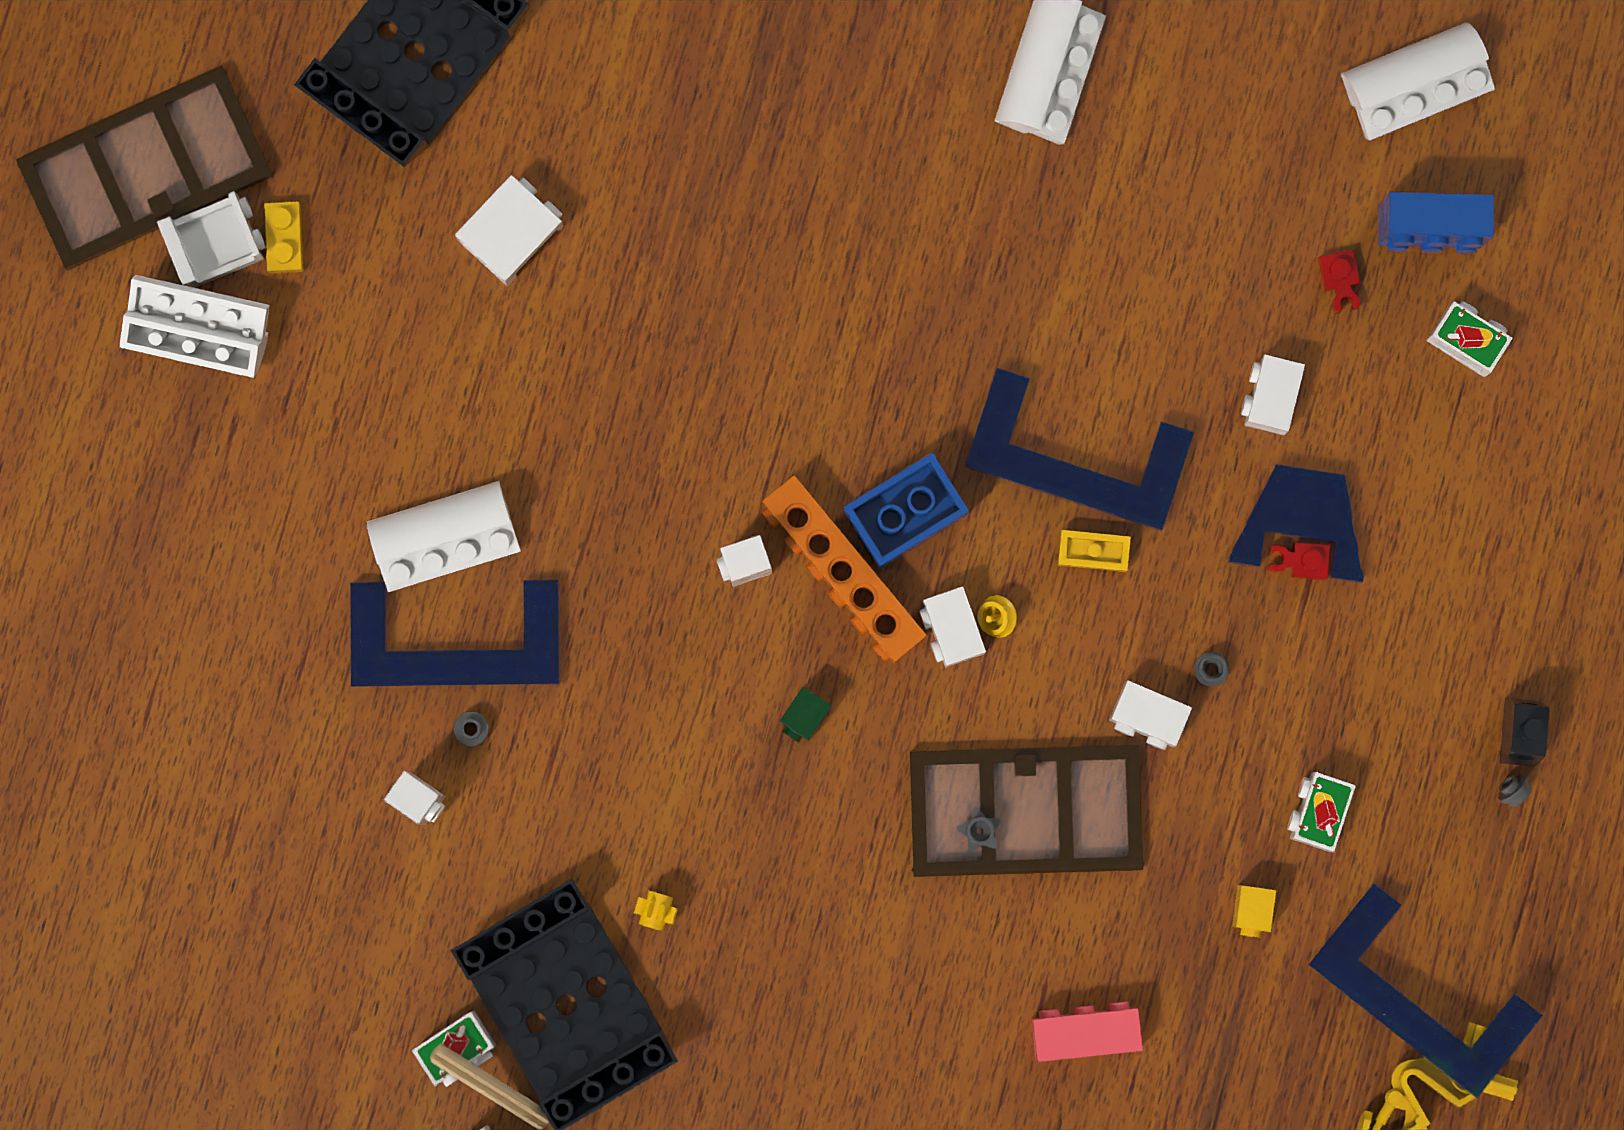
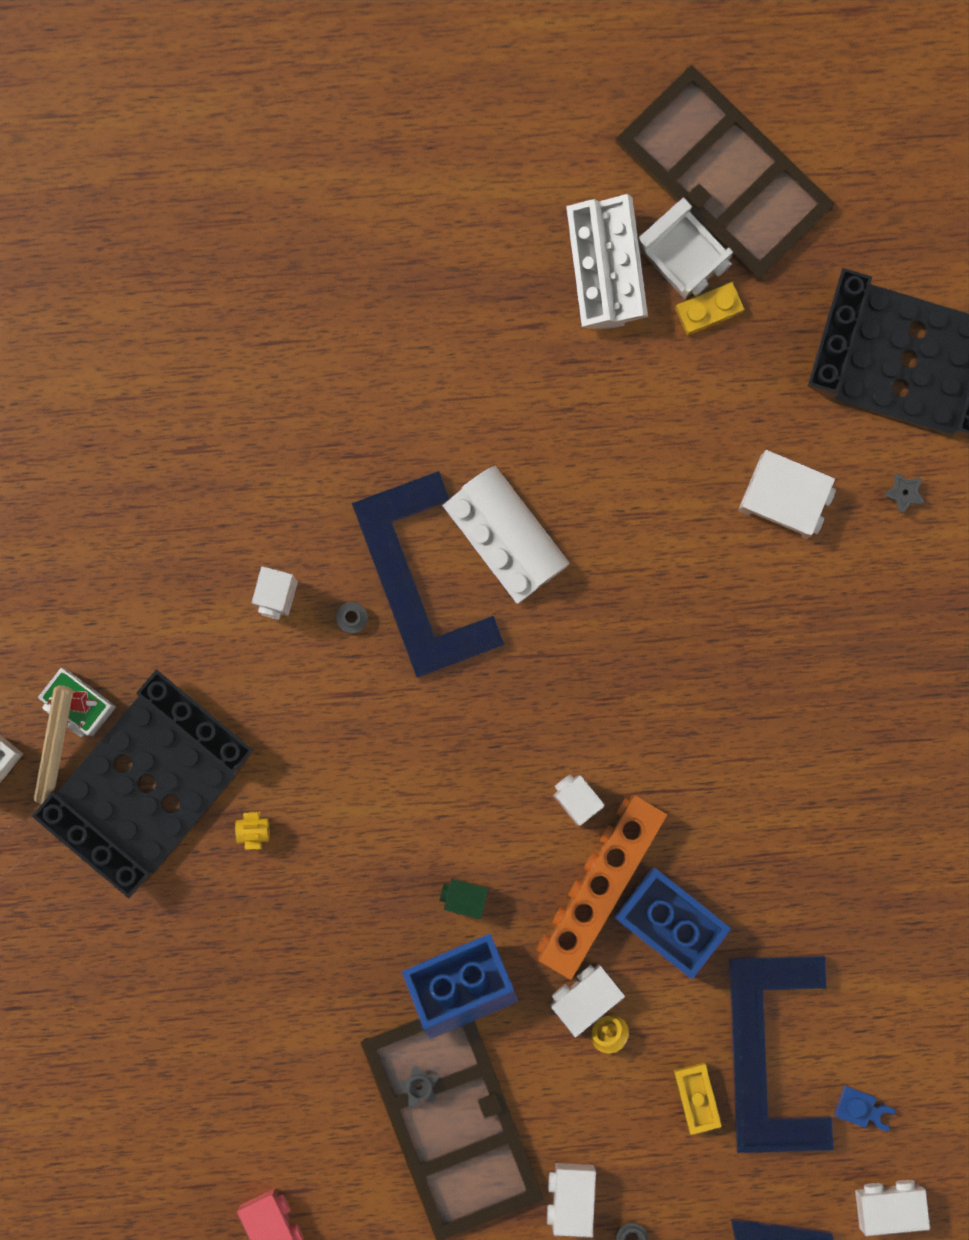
camera: 65 degrees right, 0 degrees up
none -> blue brick [401,934,519,1040]
none -> blue plate [834,1085,896,1131]
none -> dark grey plate [884,473,924,513]

